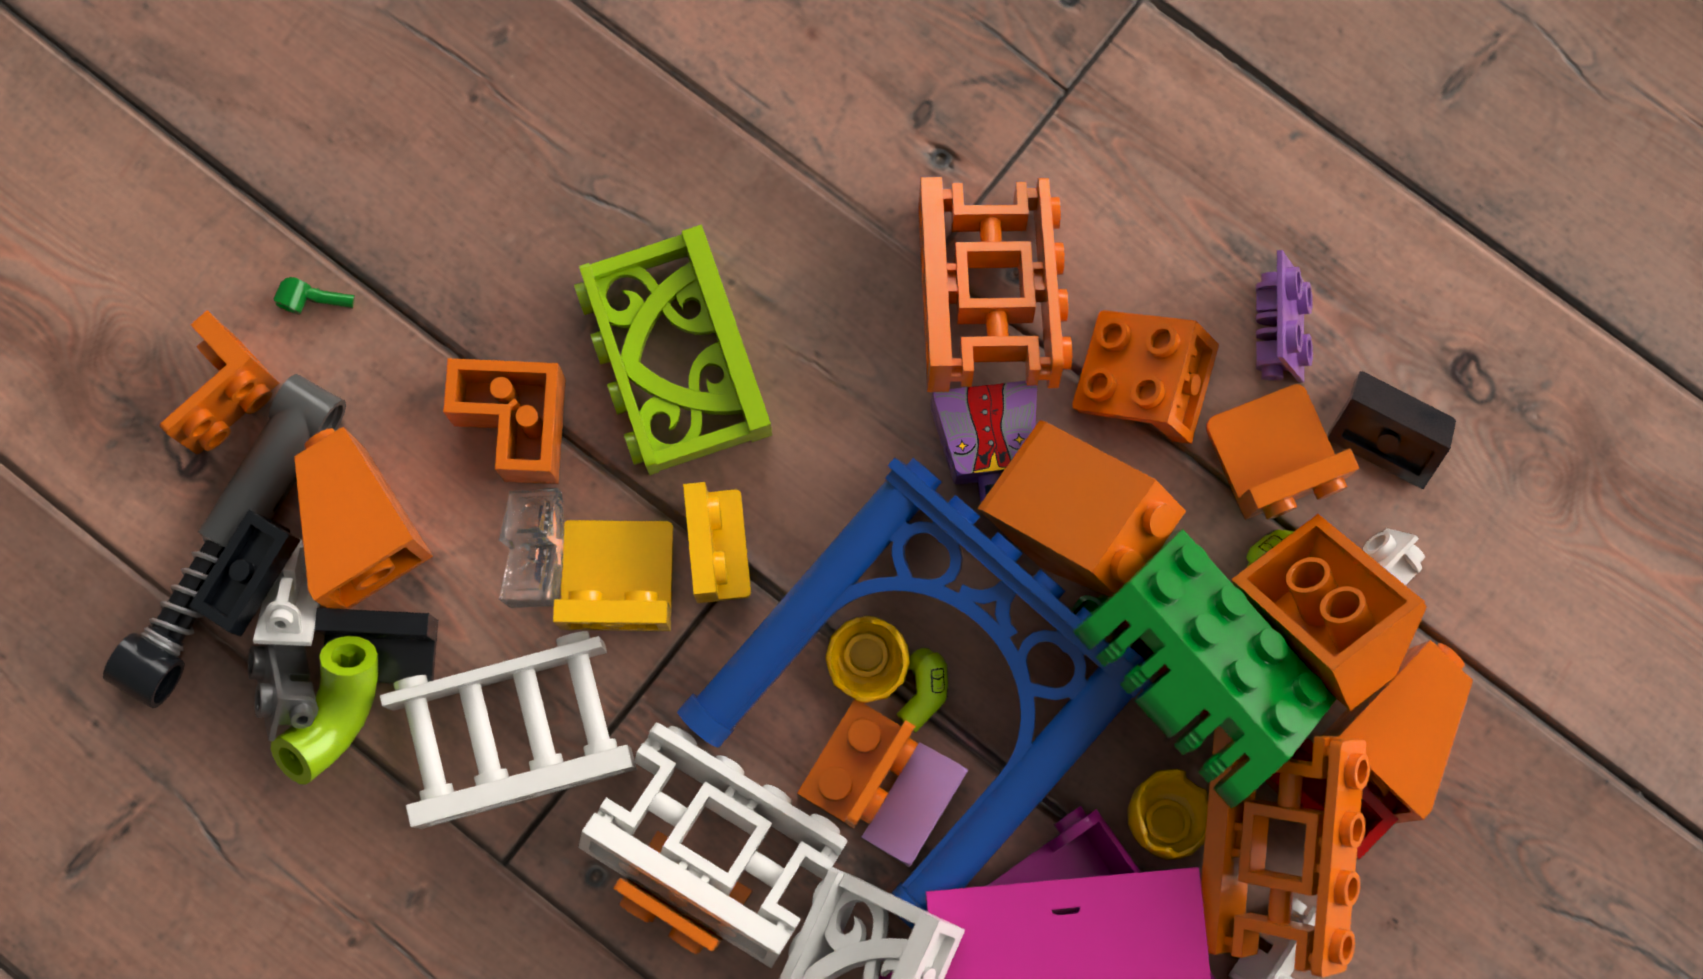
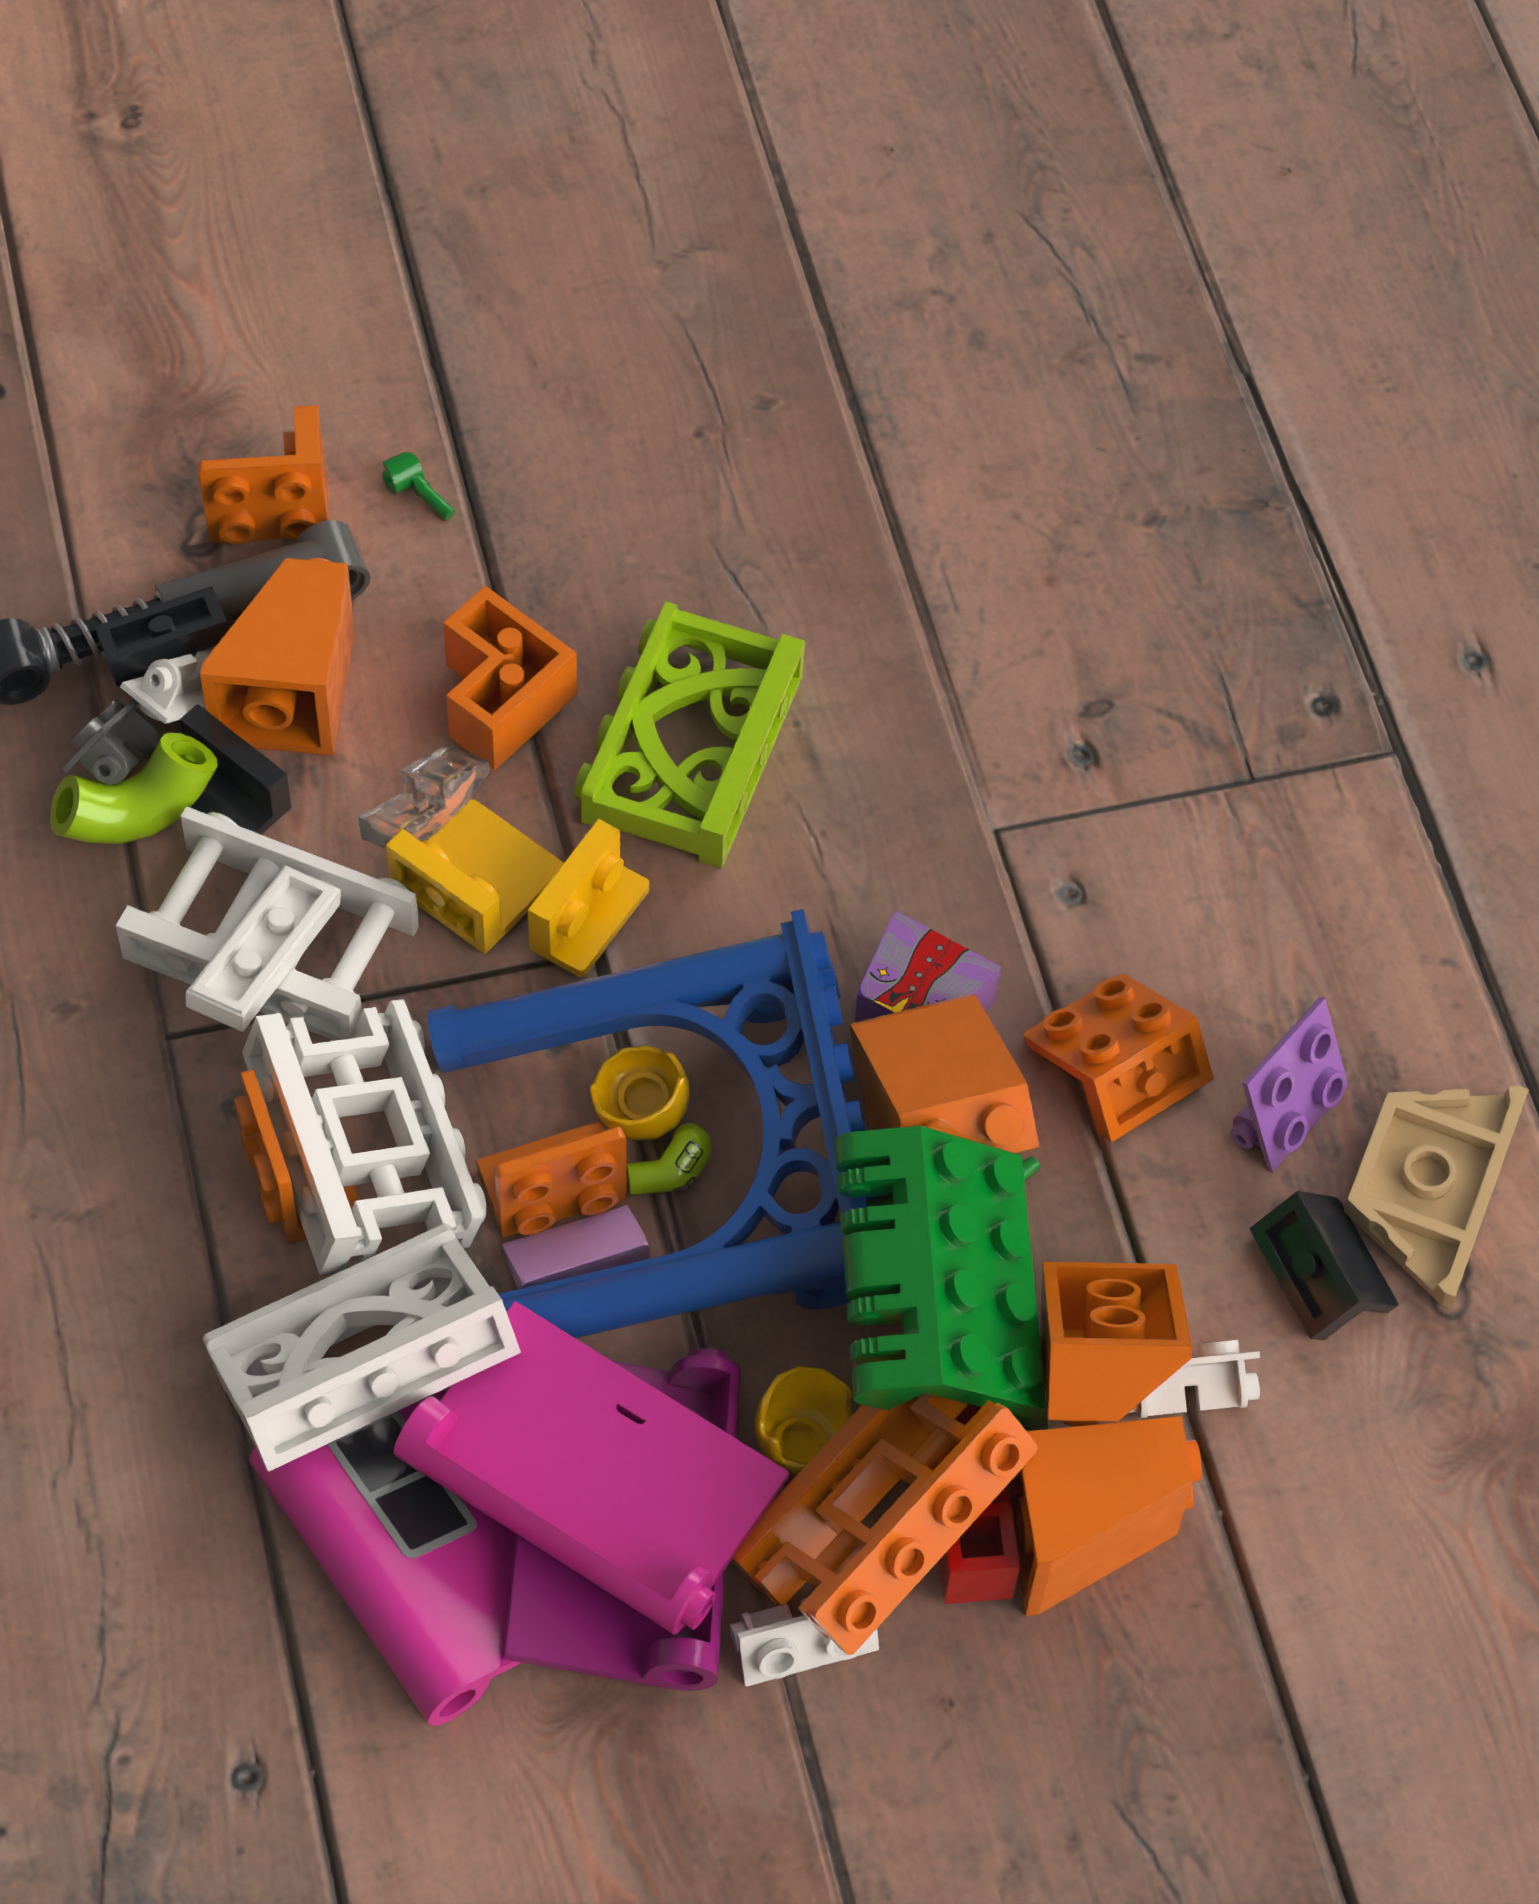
camera: 40 degrees right, 20 degrees down
orange fence [918,177,1072,392] -> none
orange bracket [1206,384,1360,520] -> none
none -> white tile [186,865,341,1032]
none -> tan wing [1344,1086,1529,1308]

